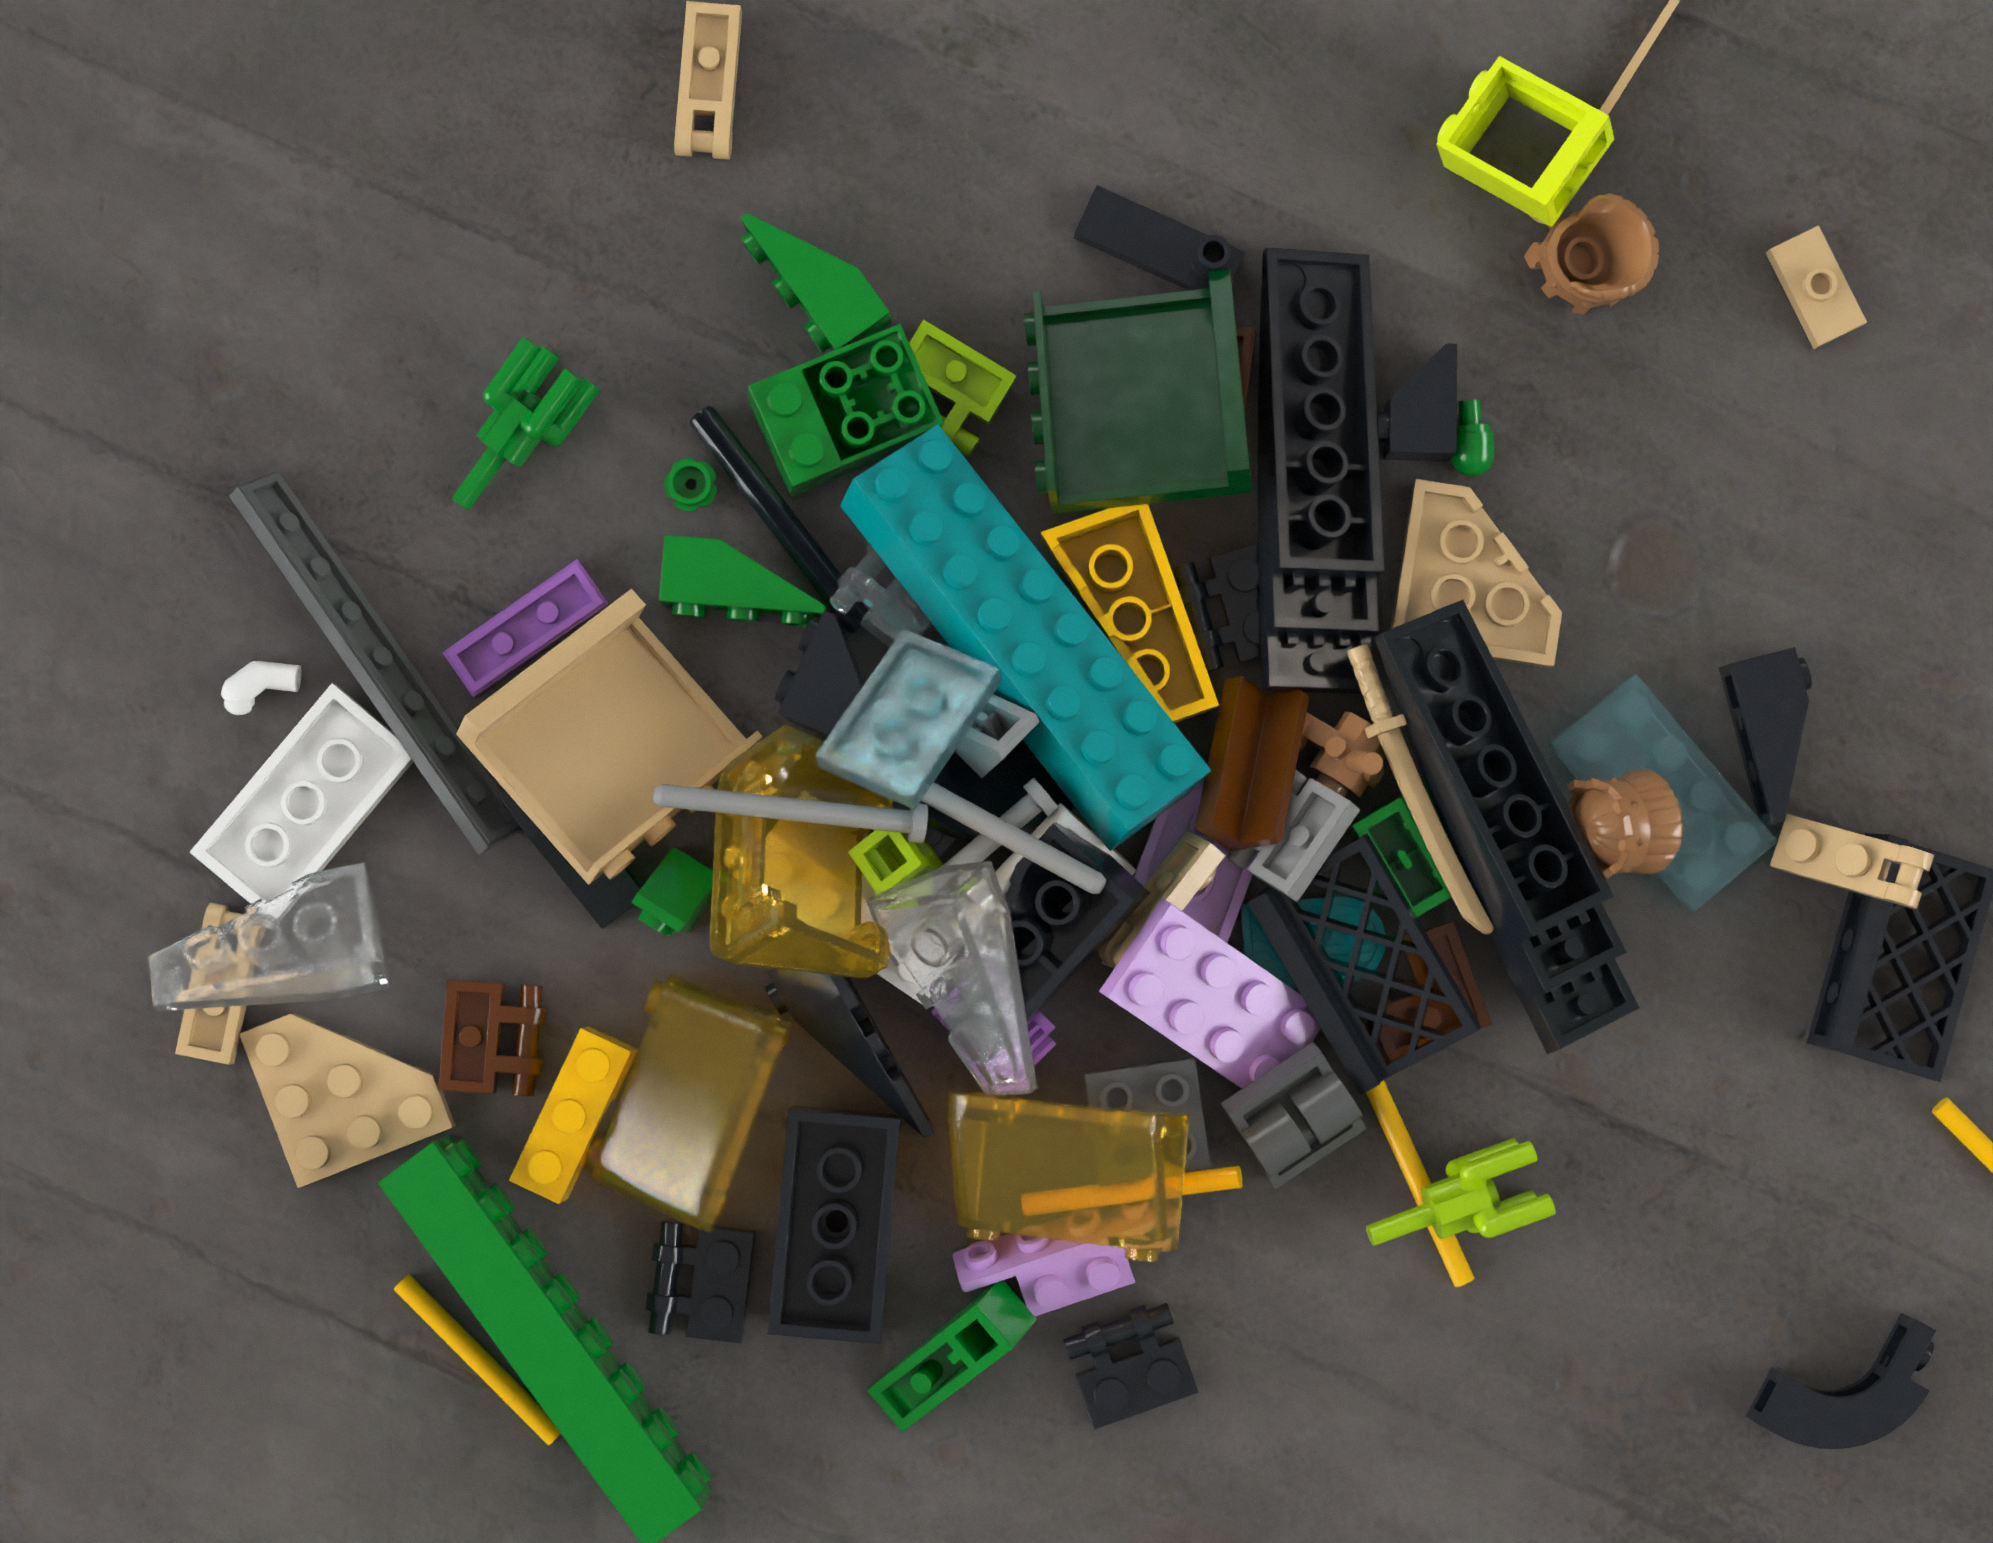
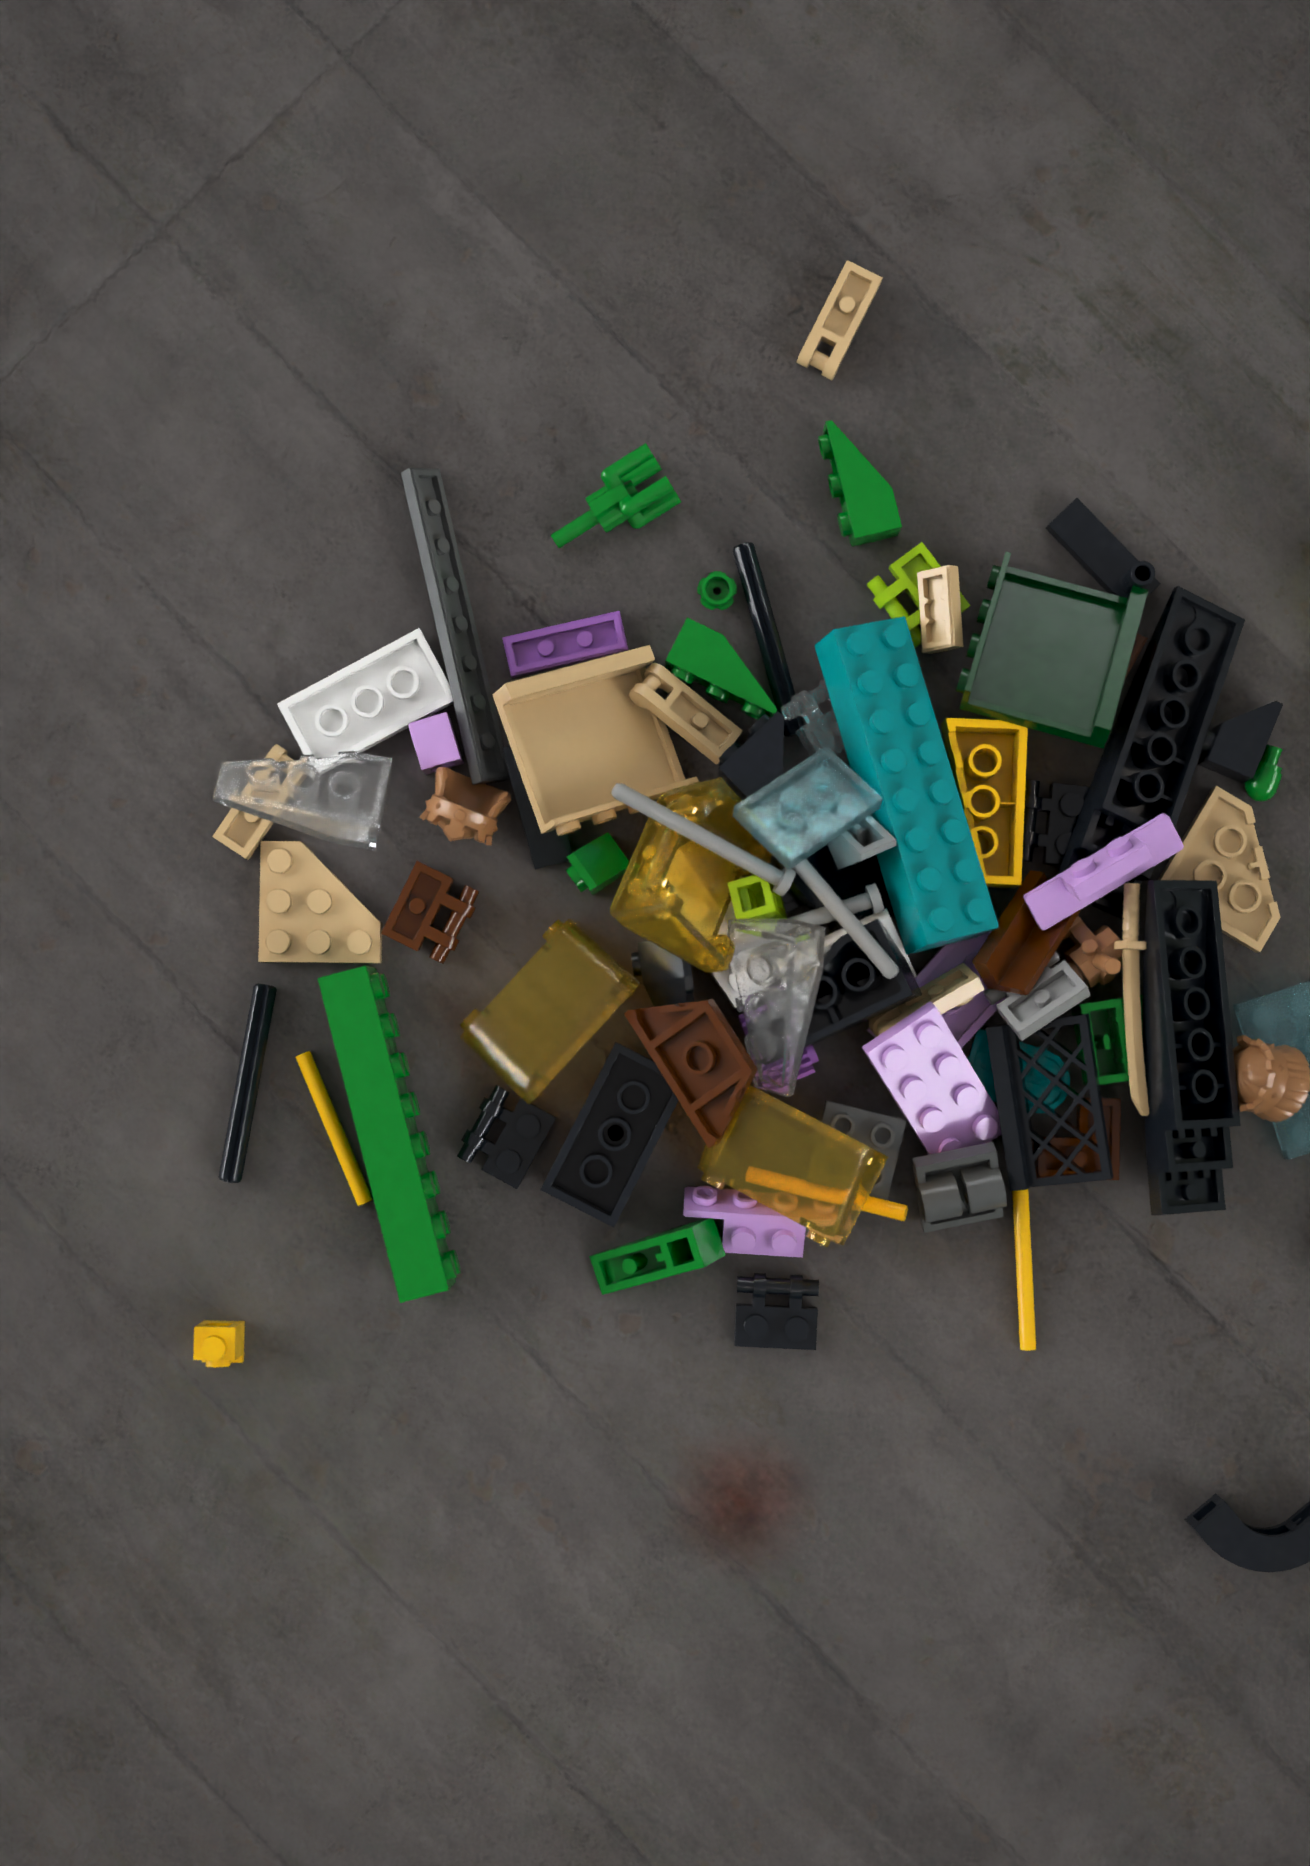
camera: 25 degrees right, 0 degrees up
white arm [221,661,302,715] -> none
yellow arch [509,1026,638,1204] -> none
green slope [747,323,944,498] -> none
lime plant [1366,1137,1556,1246] -> none
none -> black axle [218,983,277,1183]
none -> lavender panel [408,712,464,775]
none -> medium nougat hair [419,766,511,846]
none -> reddish brown wing [624,999,758,1148]
none -> tan plate [629,663,743,764]
none -> tan plate [917,565,963,654]
none -> lavender bracket [1023,813,1184,930]

